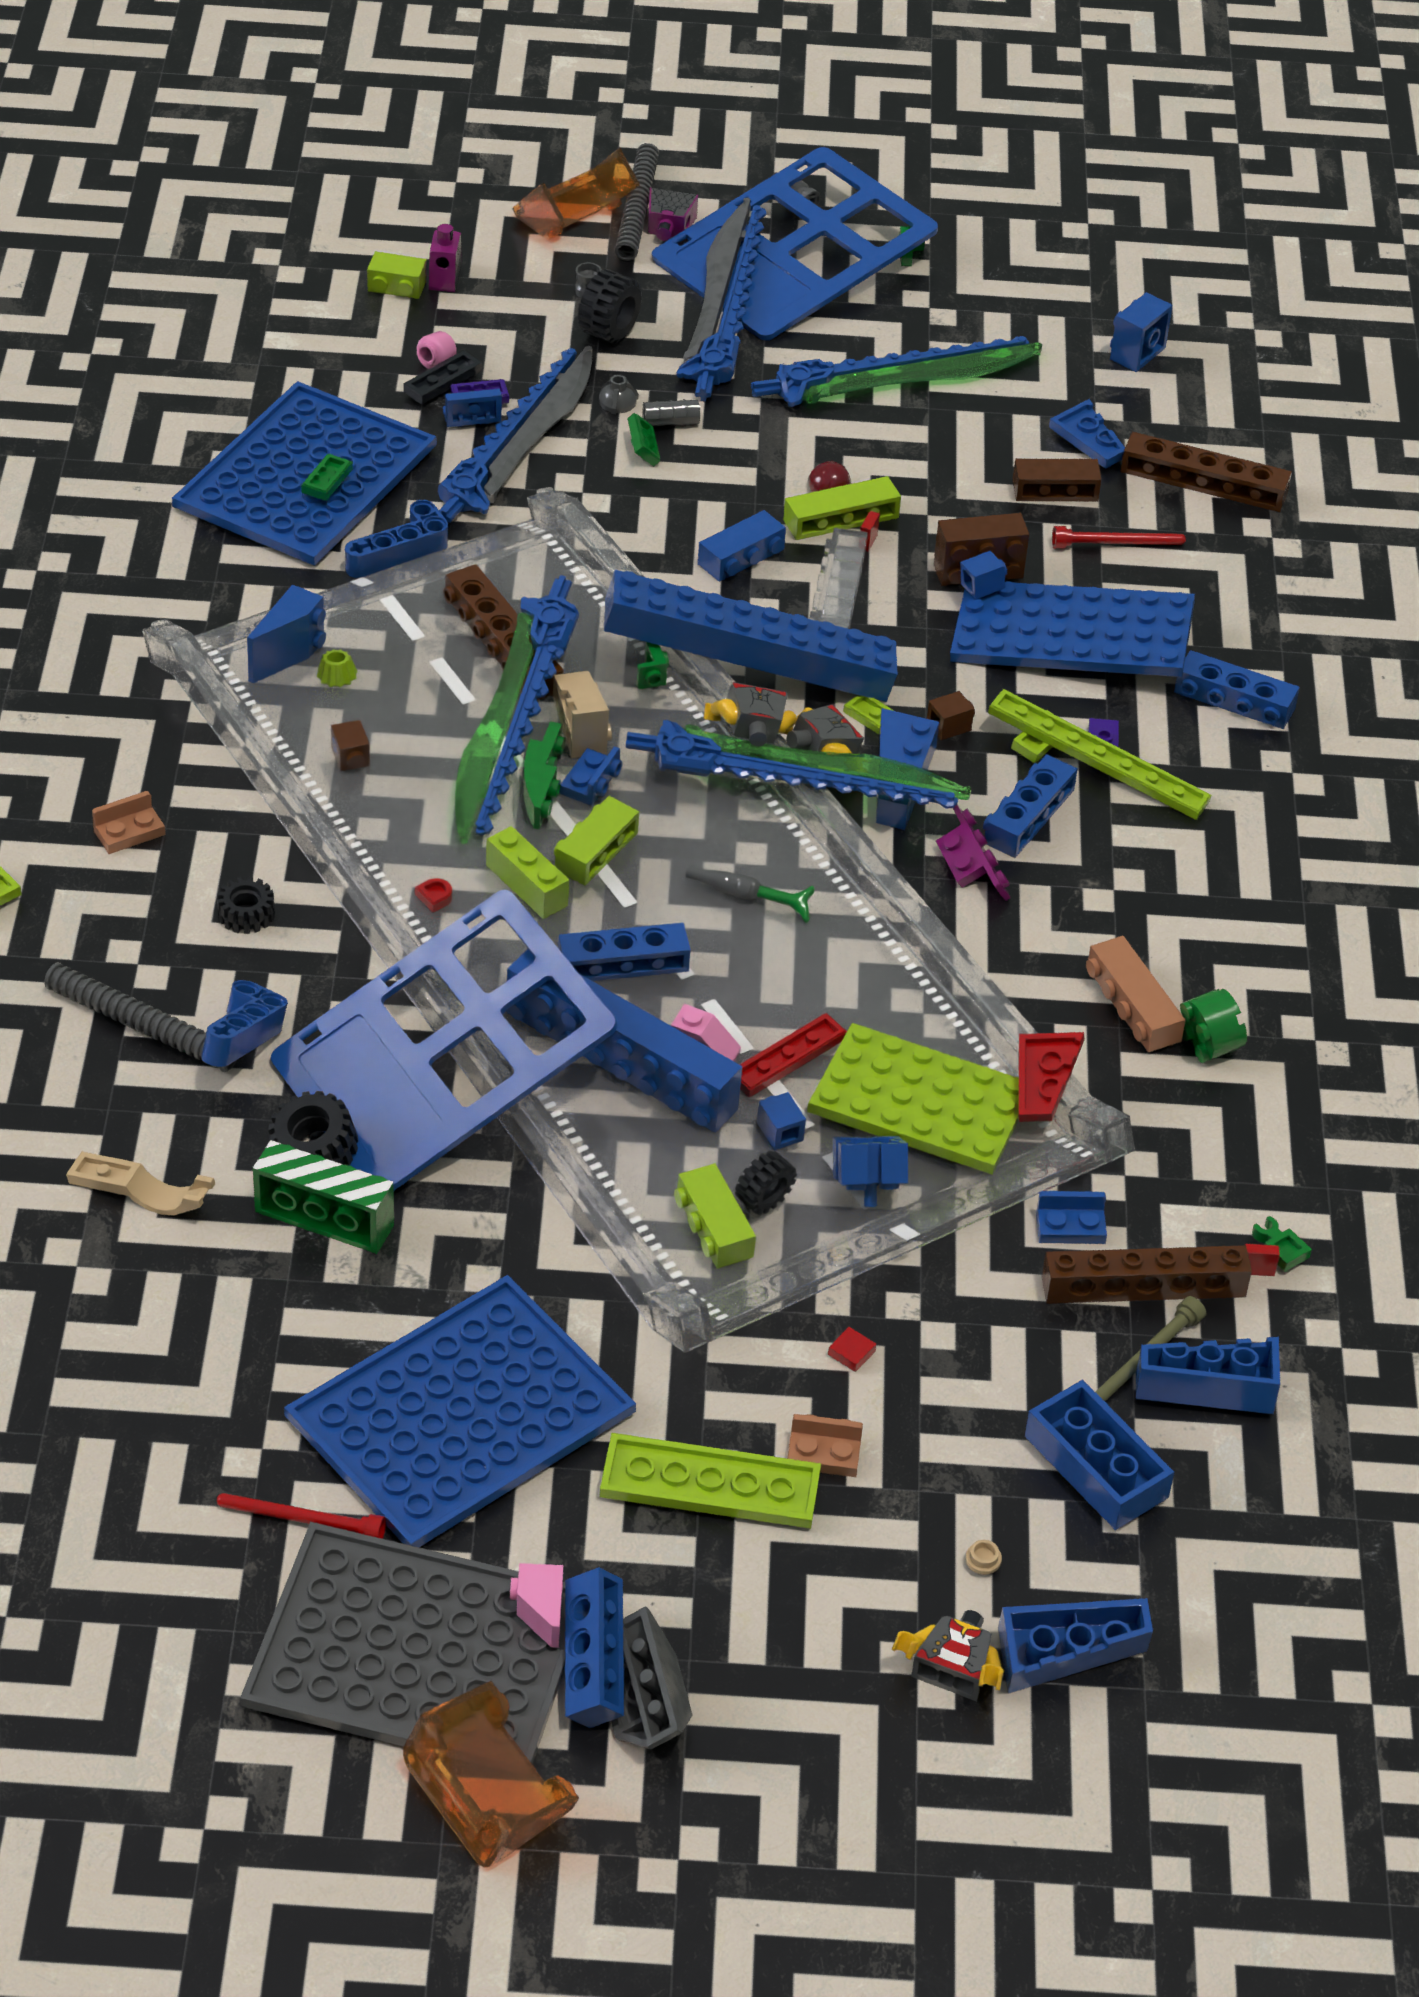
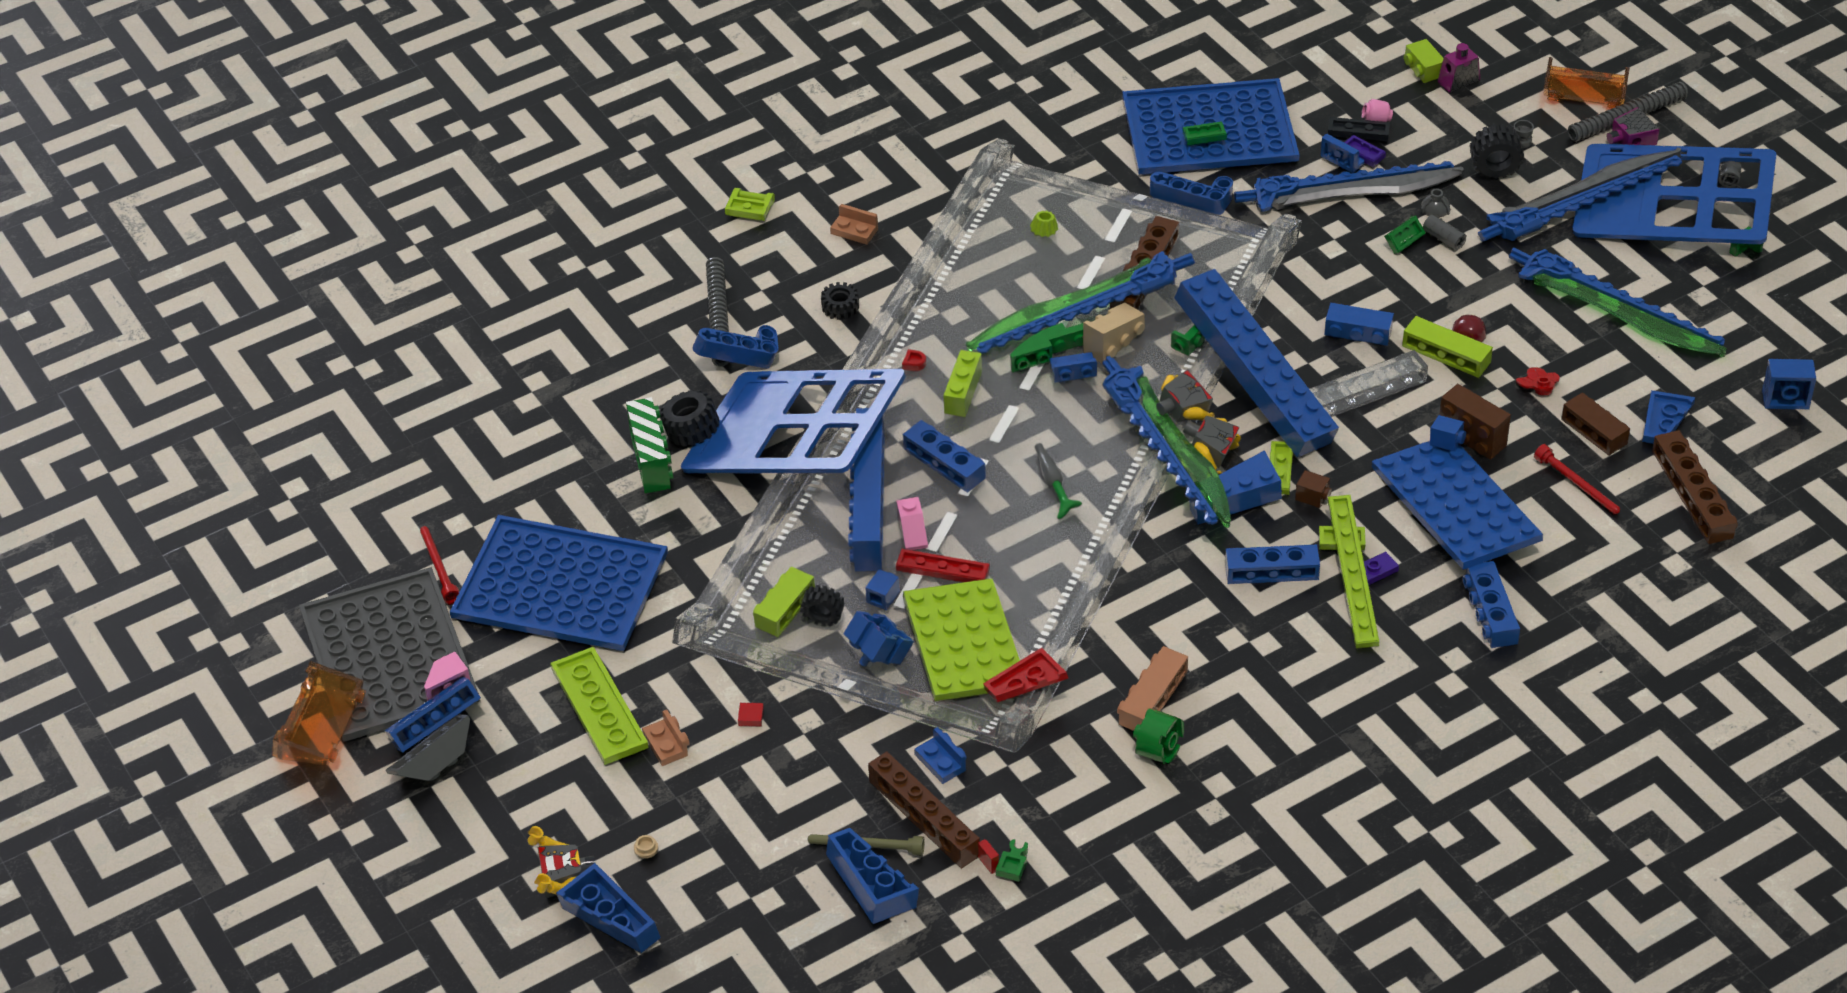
camera: 60 degrees right, 0 degrees up
tan piece [66,1151,215,1215] -> none
blue slope [247,585,326,683] -> none
reddish brown brick [331,720,370,771] -> none
lime brick [554,796,639,886] -> none
red tile [859,511,880,552] -> none
magenta bracket [936,804,1011,901] -> none
blue brick [1025,1379,1174,1530] -> none
none -> red plate [1516,367,1560,395]

